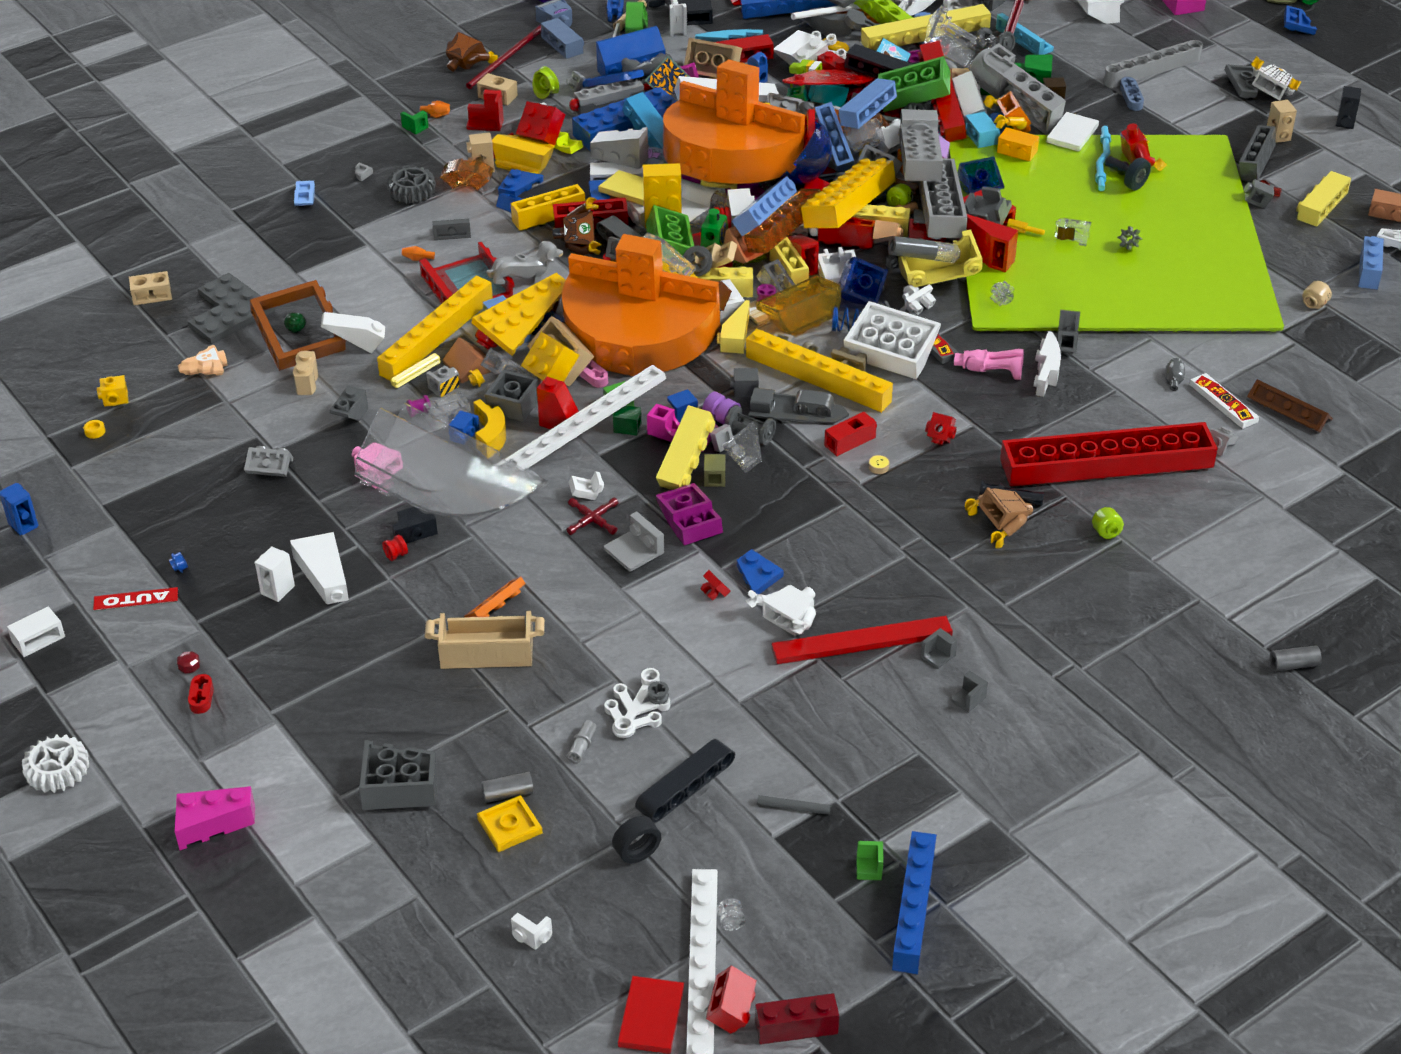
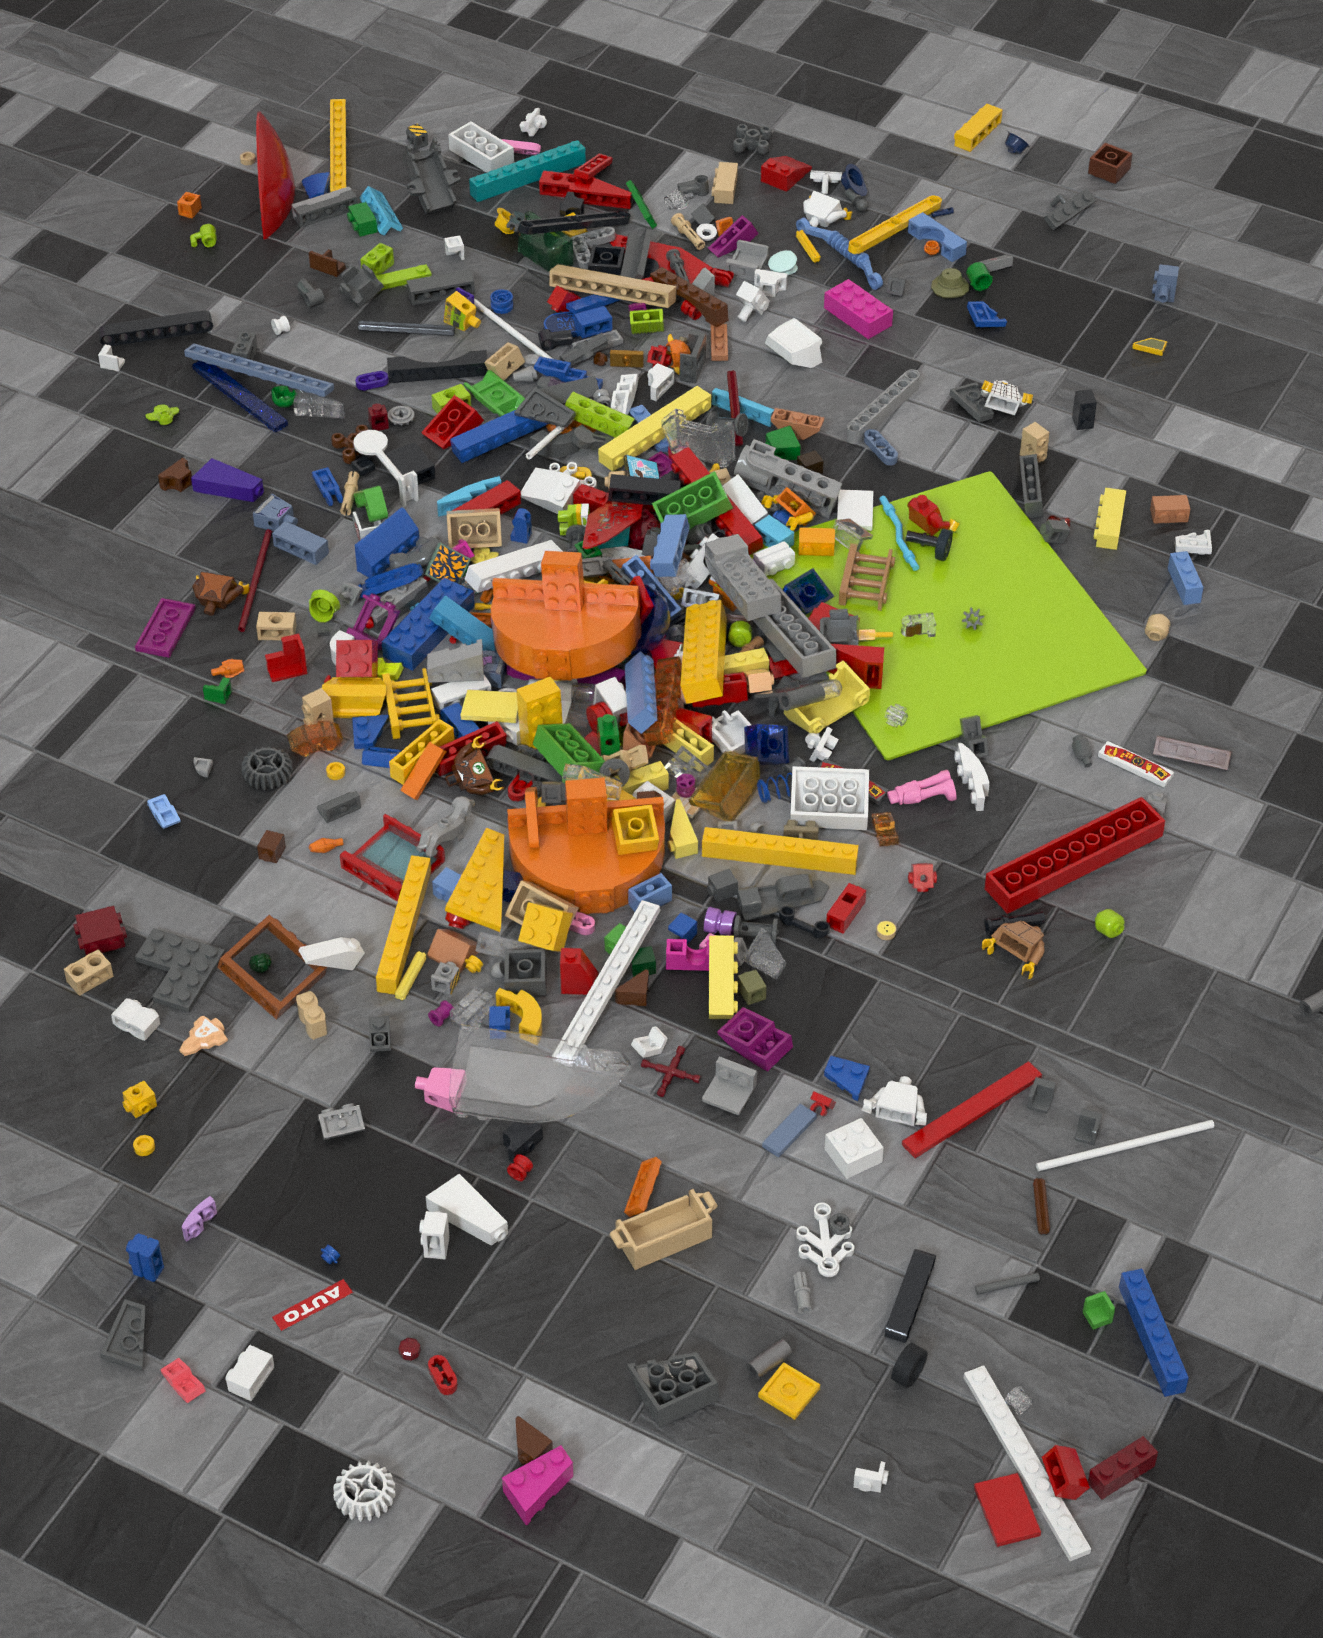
camera: 25 degrees left, 5 degrees up
none -> dark red brick [73,905,127,955]
none -> white brick [111,998,160,1041]
none -> magenta tile [135,598,196,658]
none -> lavender slope [182,1196,217,1242]
none -> reddish brown brick [257,830,286,864]
none -> yellow tile [326,762,345,780]
none -> magenta panel [346,593,401,650]
none -> yellow fence [382,668,439,739]
none -> orange tile [400,742,446,800]
none -> reddish brown slope [515,1416,553,1465]
none -> orange beam [525,787,540,848]
none -> yellow brick [611,805,659,855]
none -> reddish brown slope [615,969,649,1006]
none -> medium blue brick [628,873,672,912]
none -> white brick [754,541,795,576]
none -> sand blue tile [762,1104,817,1158]
none -> nougat slope [771,408,824,441]
none -> black bar [779,906,830,938]
none -> white brick [825,1118,884,1179]
none -> clear panel [832,518,873,552]
none -> medium nougat fence [839,544,895,611]
none -> clear orange slope [872,812,899,846]
none -> reddish brown axle [1033,1178,1050,1235]
none -> white piece [1036,1120,1214,1171]

